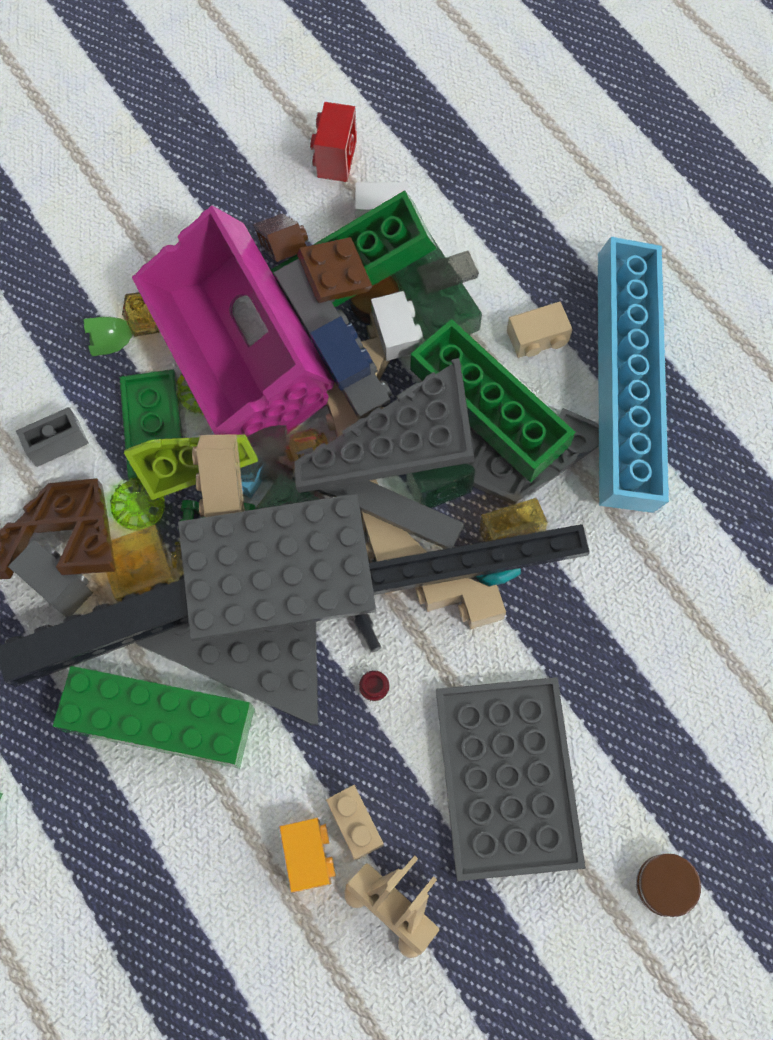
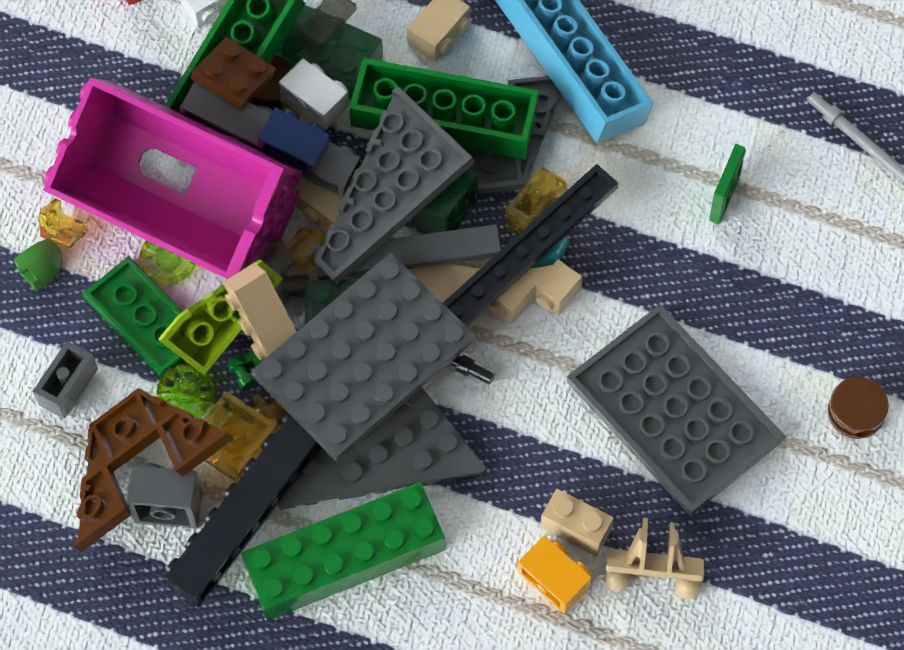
camera: 35 degrees left, 5 degrees down
reddish brown brick [253,213,308,262] -> none
dark red plate [359,671,389,701] -> none
none -> green tile [709,143,746,225]

